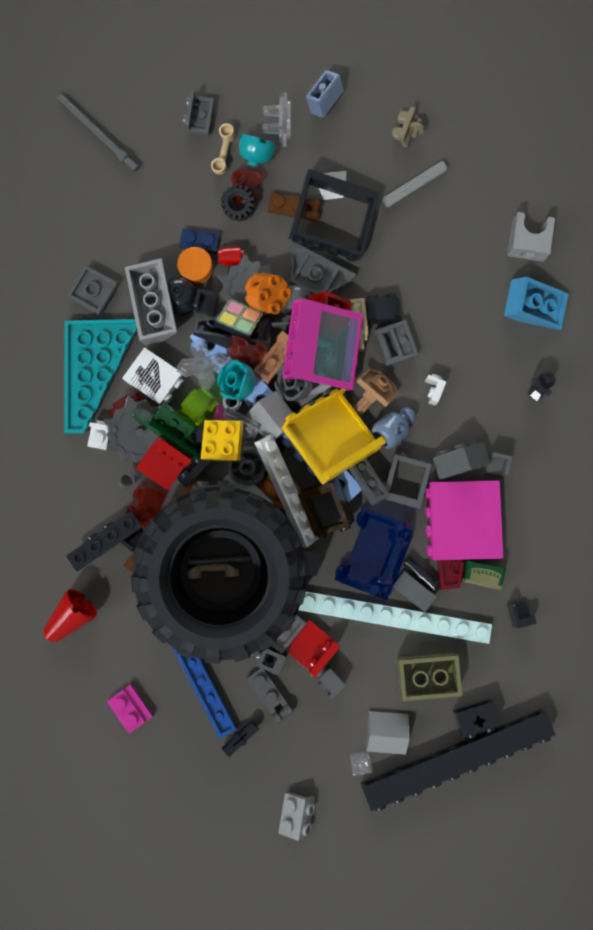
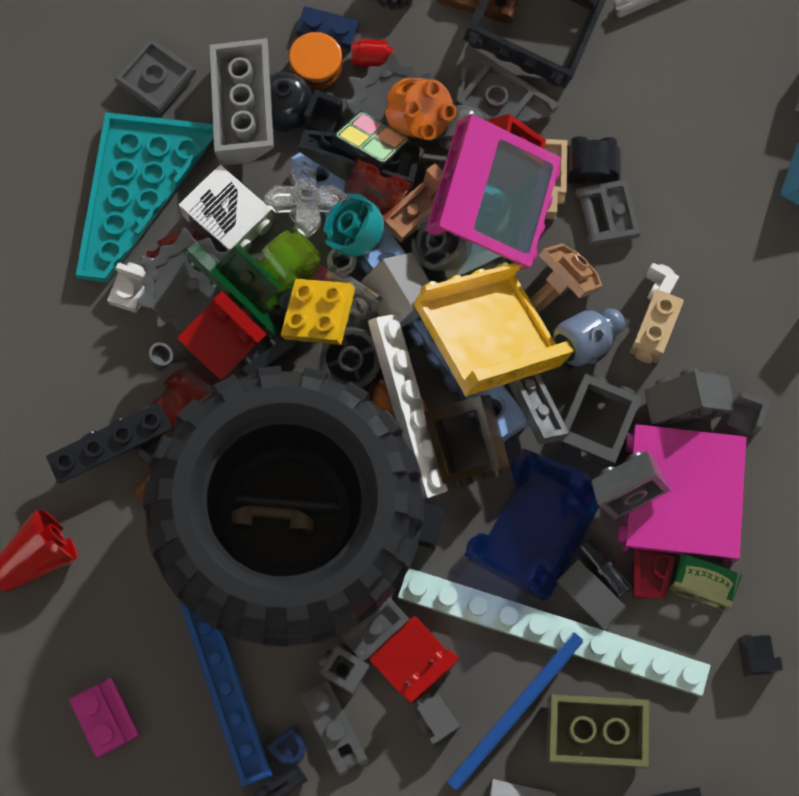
camera: 10 degrees right, 10 degrees down
none -> dark blue tile [267,726,306,766]
none -> blue tile [447,632,583,790]
none -> dark grey slope [591,451,671,520]
none -> tan bracket [629,289,684,364]

